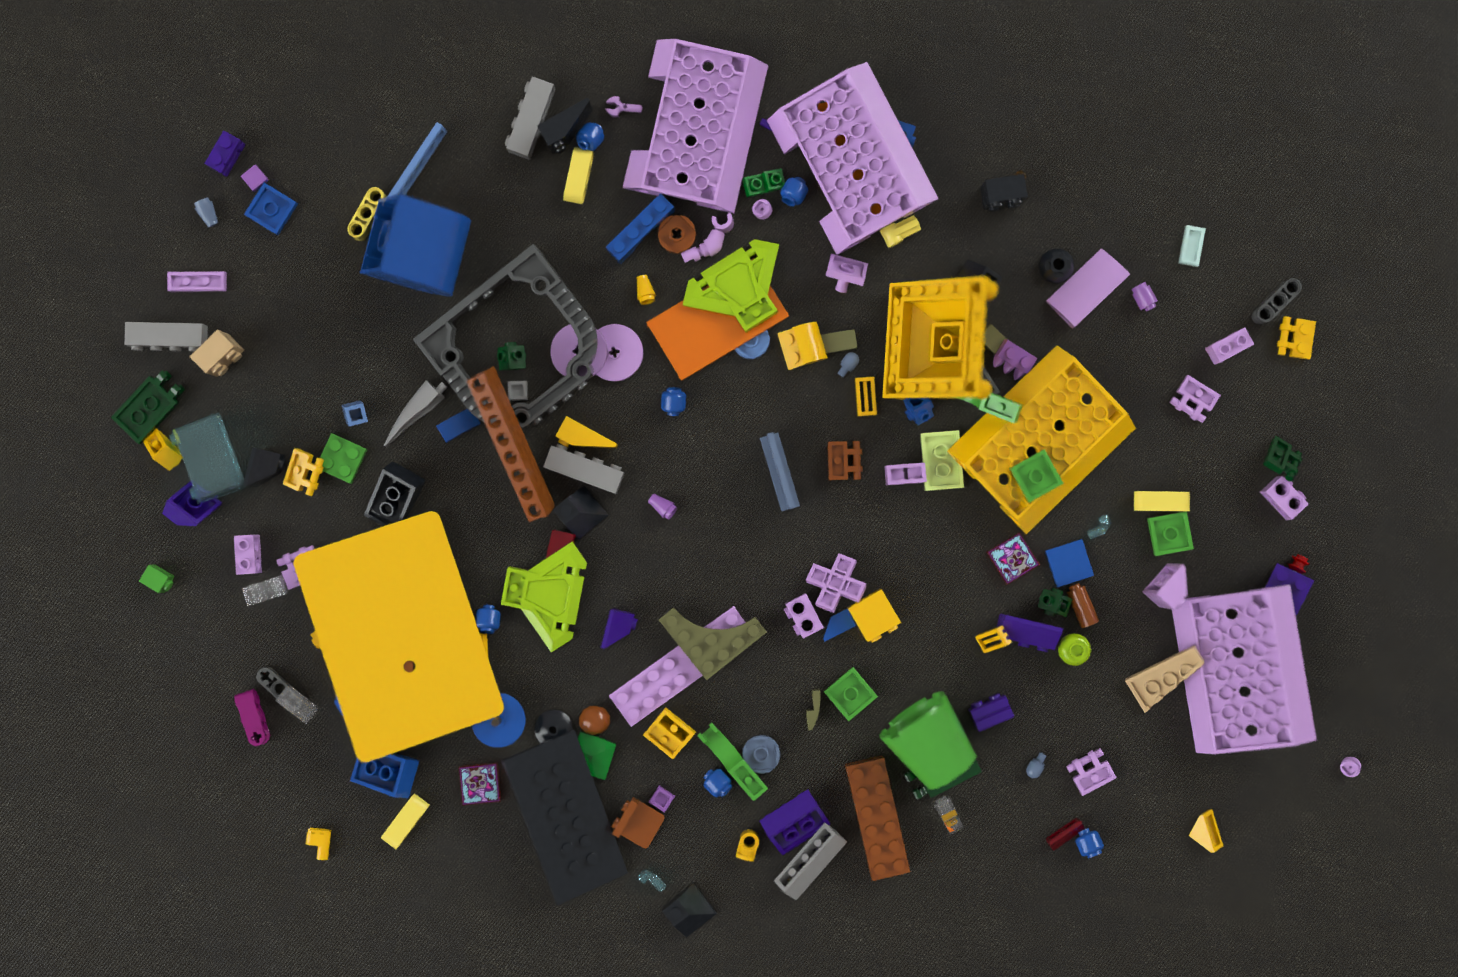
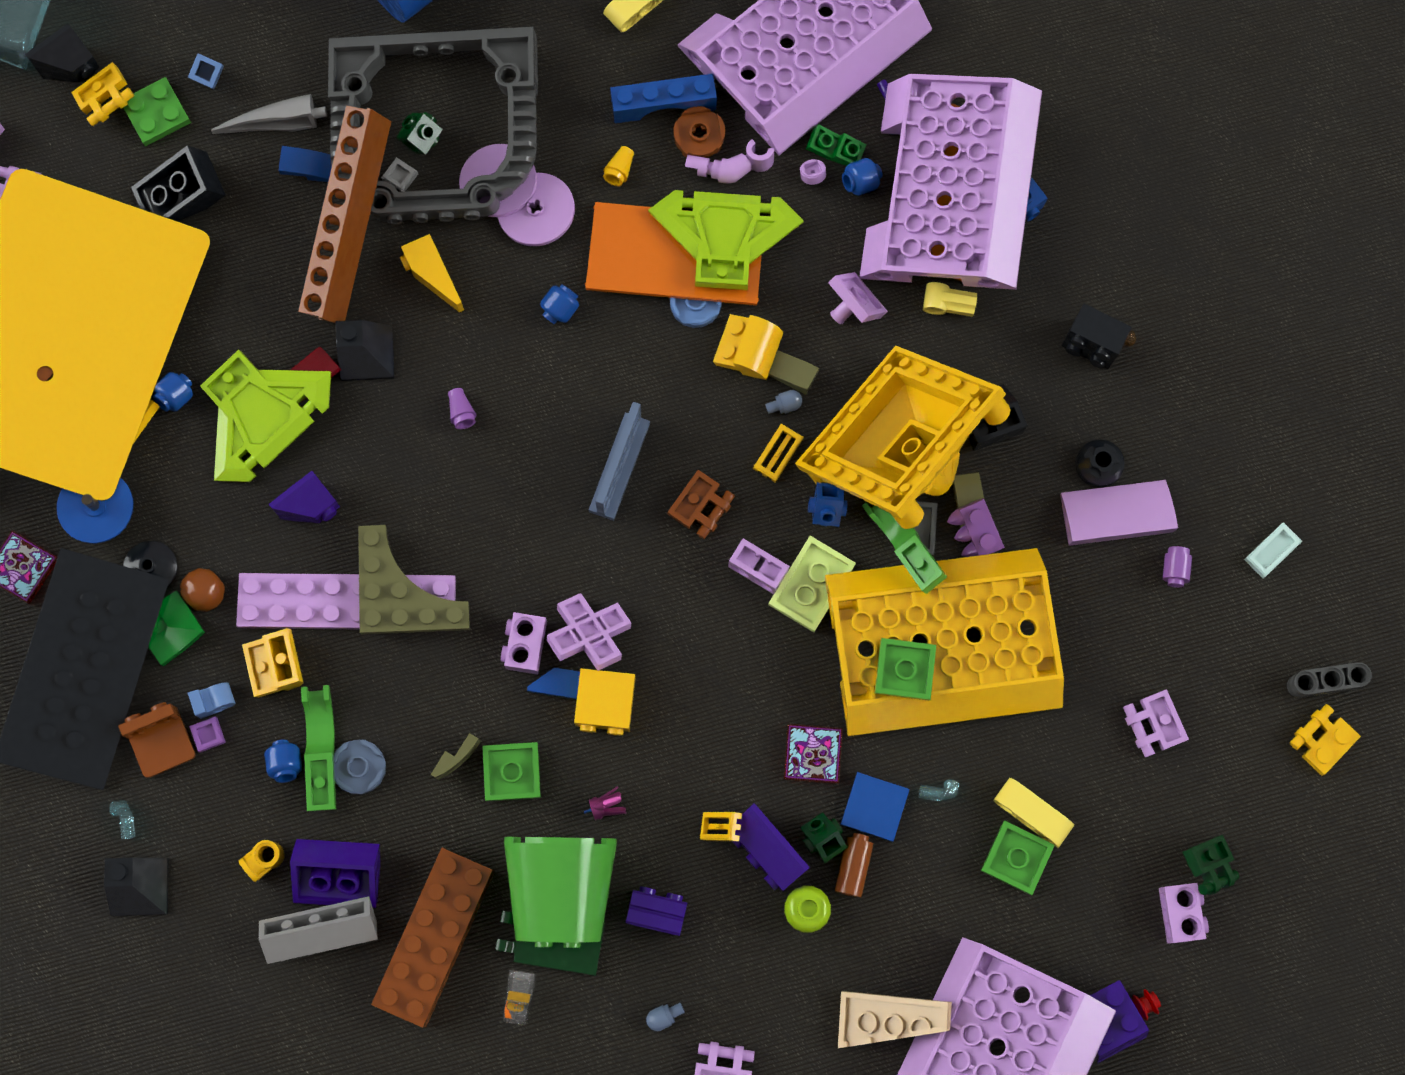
camera: 30 degrees right, 10 degrees down
light grey brick [543,444,625,494] -> none
lavender slope [1142,563,1187,609] -> none
lavender brick [1205,328,1254,365] -> none
none -> medium blue leg [188,682,236,719]
none -> flat silver piece [584,786,626,820]

